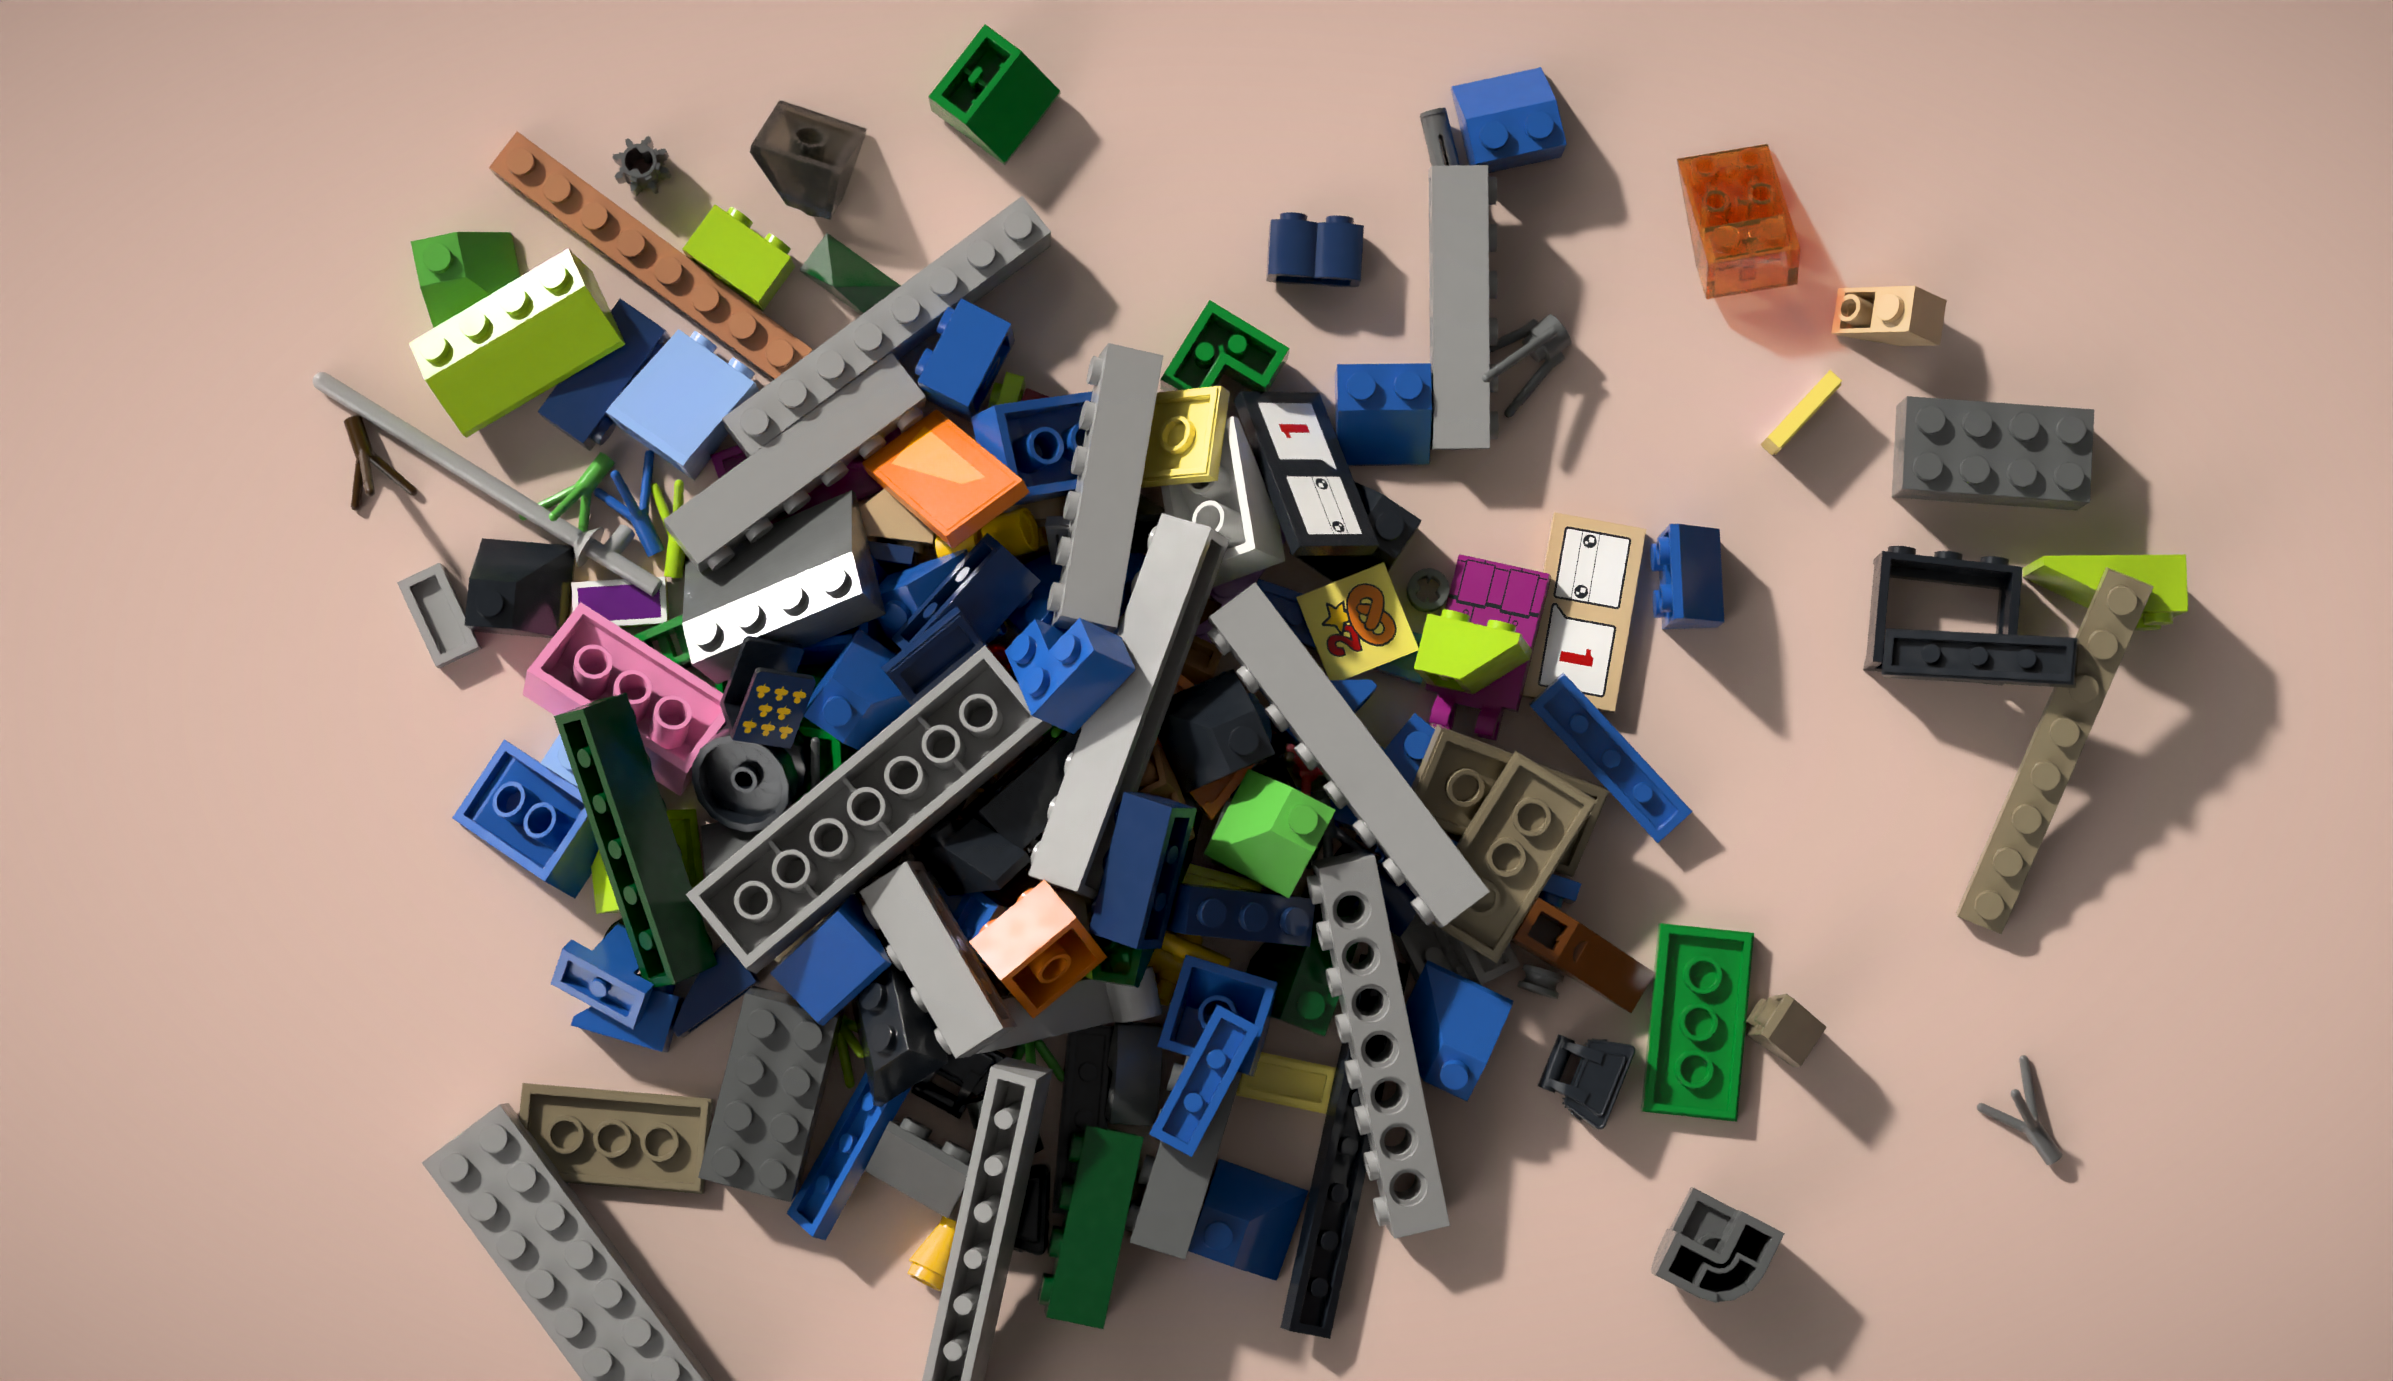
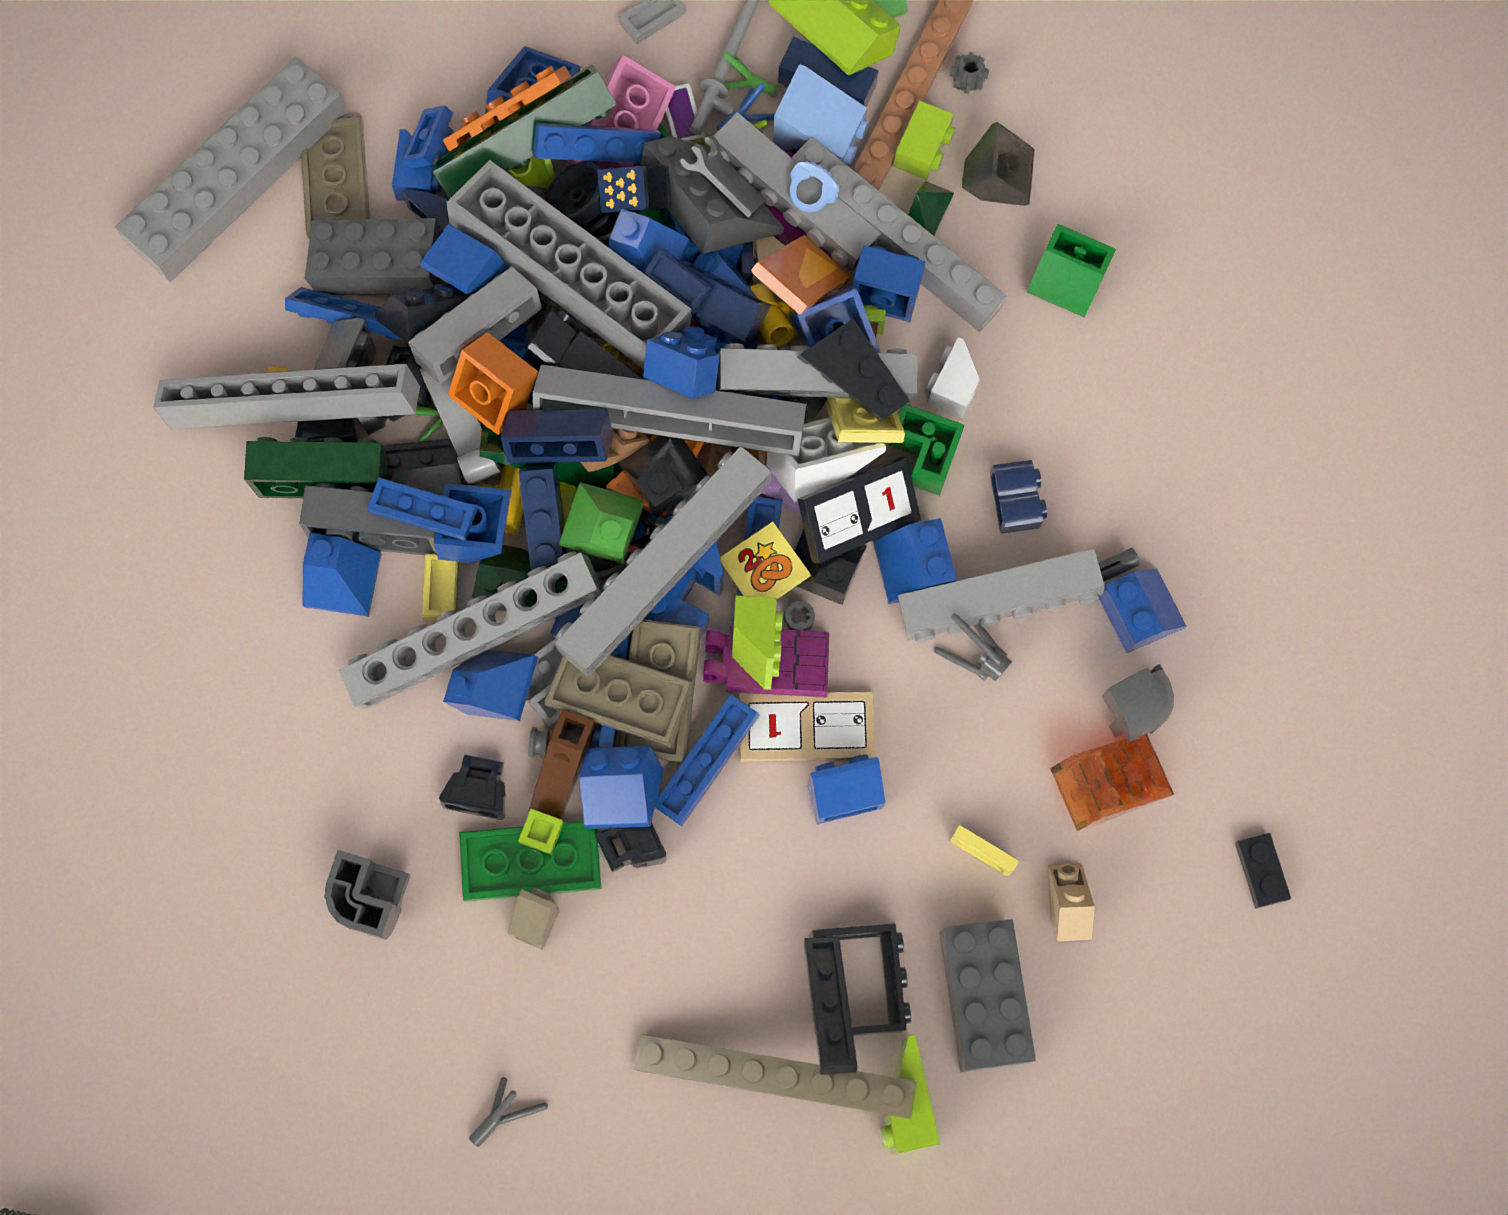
camera: 80 degrees right, 10 degrees down
black slope [464,538,576,638] -> none
black plate [1280,954,1410,1339] -> none
none -> orange wing [443,65,571,151]
none -> lime plate [518,809,564,855]
none -> blue plate [533,123,661,163]
none -> slope [579,745,664,829]
none -> black piece [595,822,667,872]
none -> dark grey flag [680,135,767,217]
none -> light blue piece [789,161,839,212]
none -> black wing [797,319,910,422]
none -> white slope [926,337,980,419]
none -> dark grey brick [1102,664,1174,743]
none -> black plate [1235,833,1291,909]

